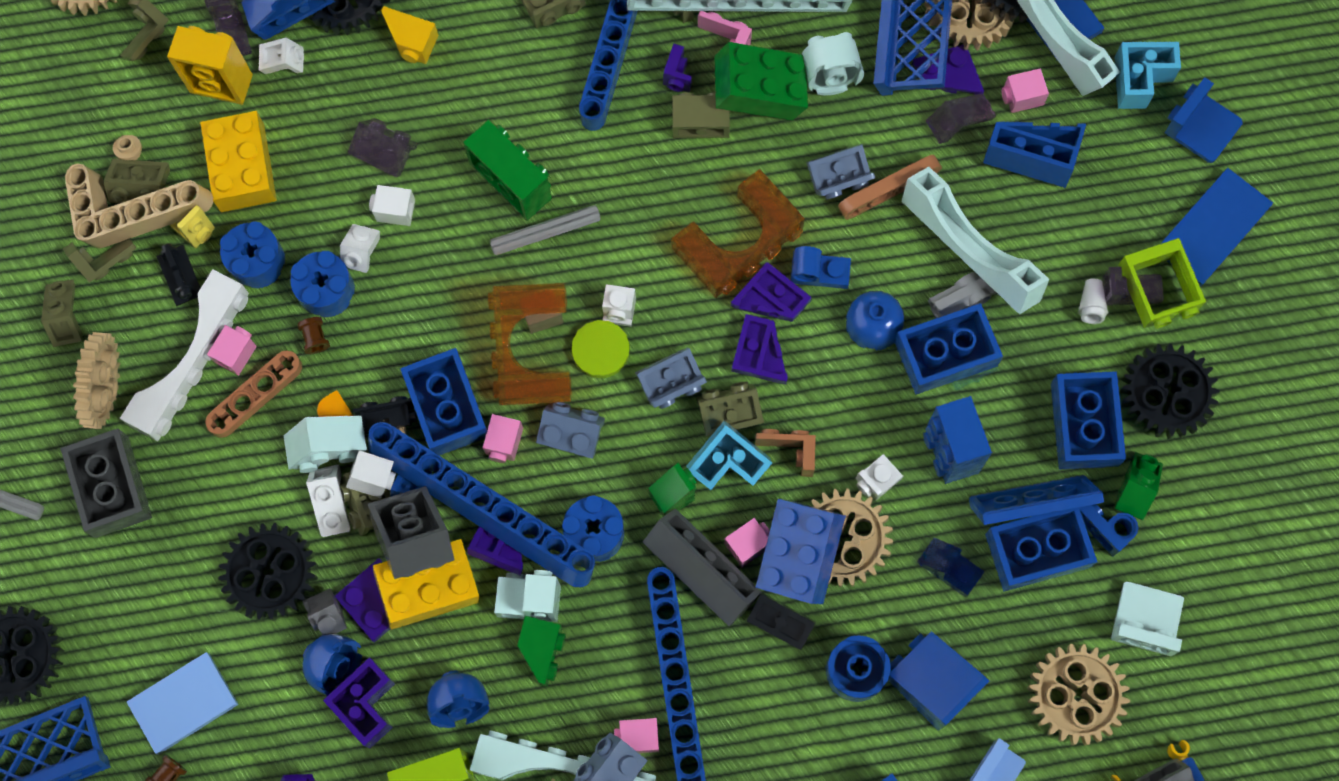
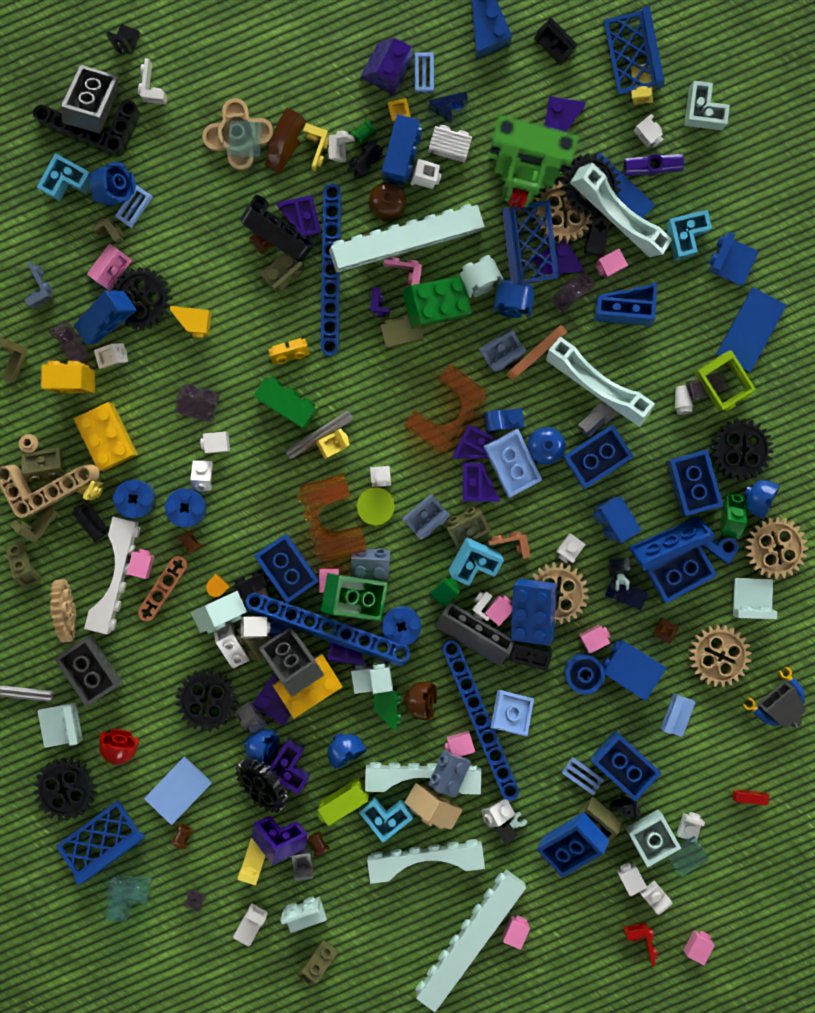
camera: 15 degrees left, 15 degrees up
none -> light aqua bracket [38,703,83,747]
none -> red cylinder [99,729,139,765]
none -> black gear [235,757,289,813]
none -> yellow hinge [269,338,310,365]
none -> light yellow bracket [316,429,350,459]
none -> green brick [321,573,388,621]
none -> reddish brown cylinder [404,682,437,721]
none -> white bracket [472,591,492,621]
none -> light blue tile [483,429,542,498]
none -> light blue tile [490,690,534,736]
none -> blue brick [493,280,535,318]
none -> bright pink brick [579,624,611,654]
none -> black piece [584,218,609,257]
none -> pearl dark grey piece [608,558,630,591]
none -> reddish brown tile [652,617,679,644]
none -> blue cylinder [744,480,780,519]
none -> tan gear [744,517,808,579]

